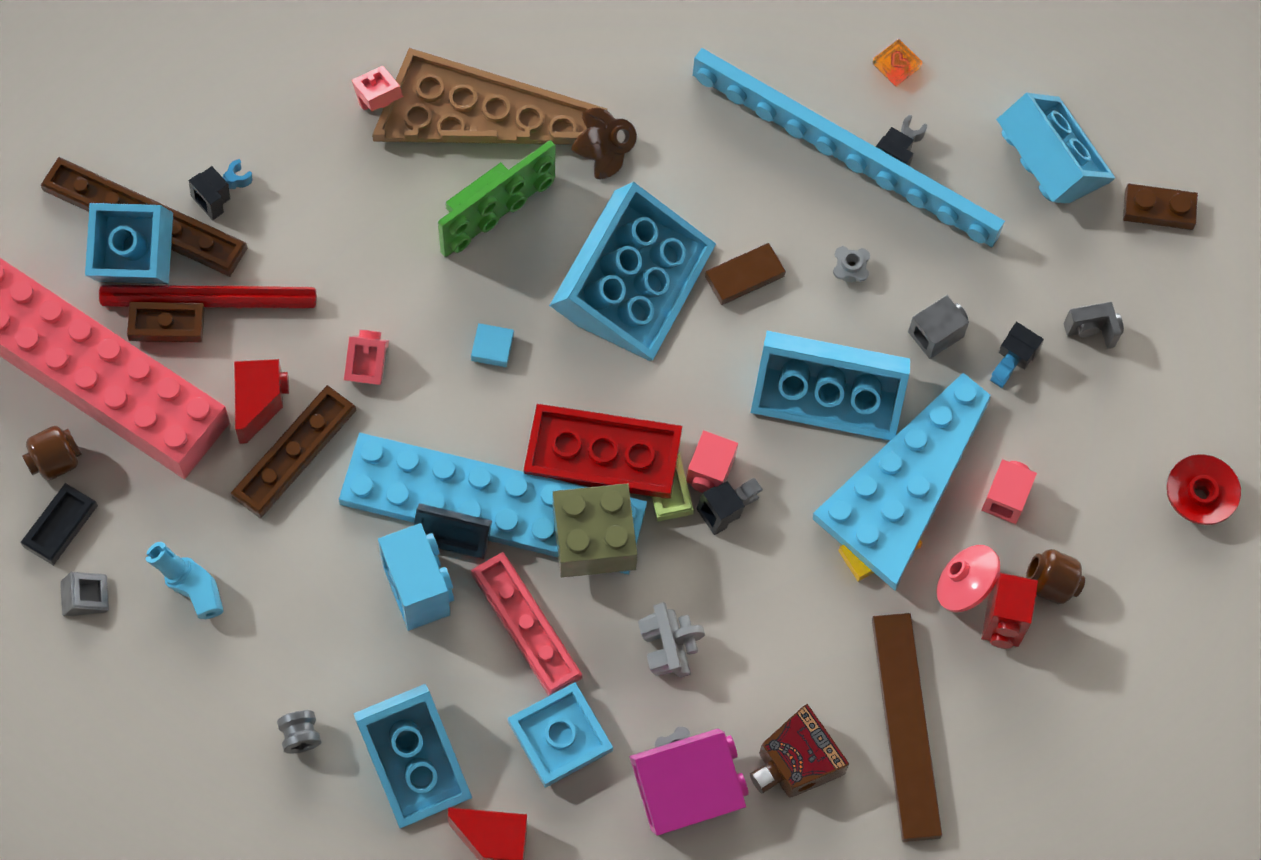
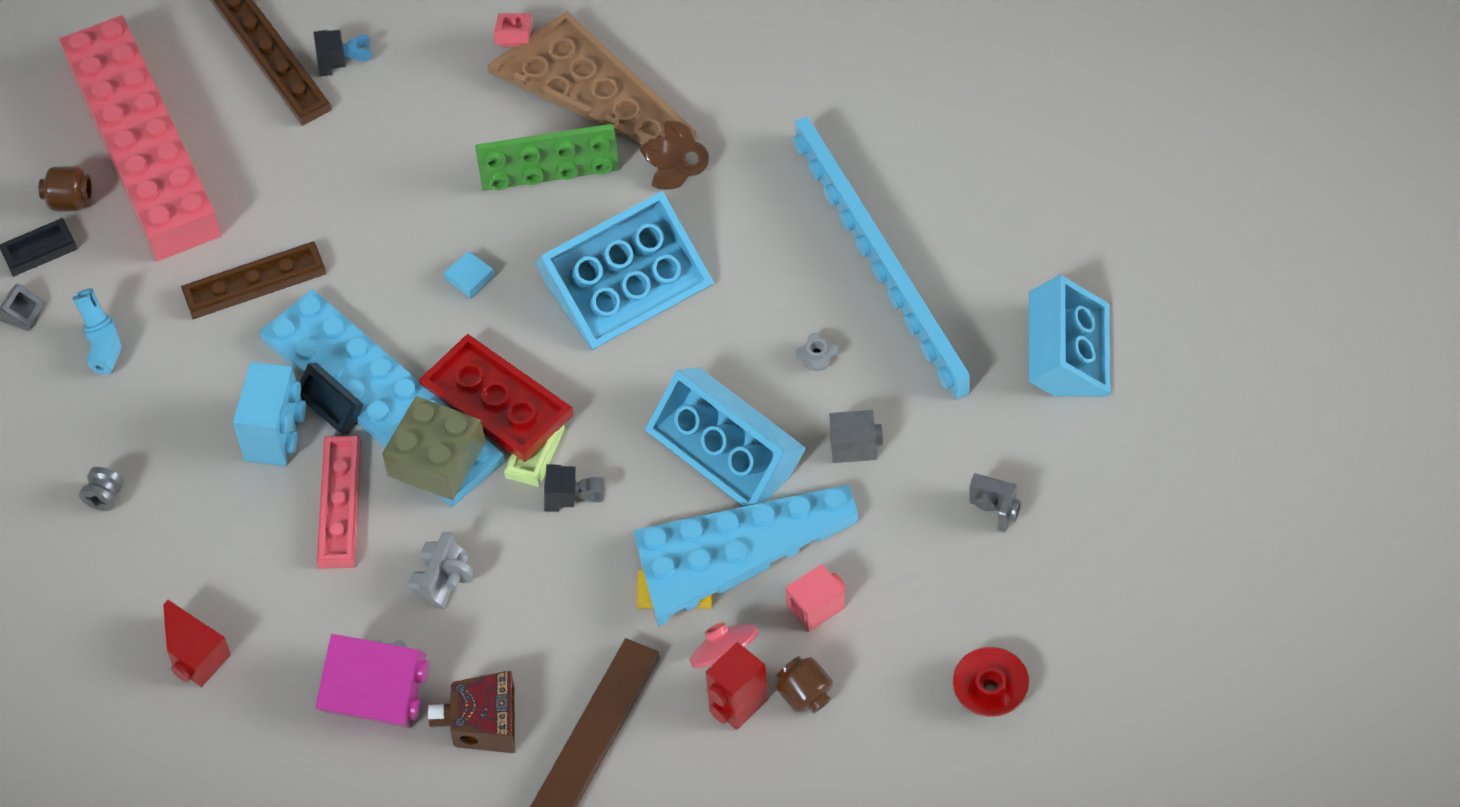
camera: 40 degrees right, 10 degrees down
medium azure brick [85,203,173,284] -> none
red axle [99,285,317,308] -> none
reddish brown plate [127,302,205,342] -> none
red slope [234,359,289,444] -> none
coral bracket [344,330,389,385] -> none
medium azure slope [353,684,472,828] -> none
medium azure plate [508,682,613,788] -> none
coral brick [686,430,738,493] -> none
reddish brown tile [705,243,786,306] -> none
clear orange tile [872,39,922,87] -> none
black piece [876,115,927,166] -> none
black piece [990,321,1044,388] -> none
reddish brown plate [1123,183,1198,230] -> none

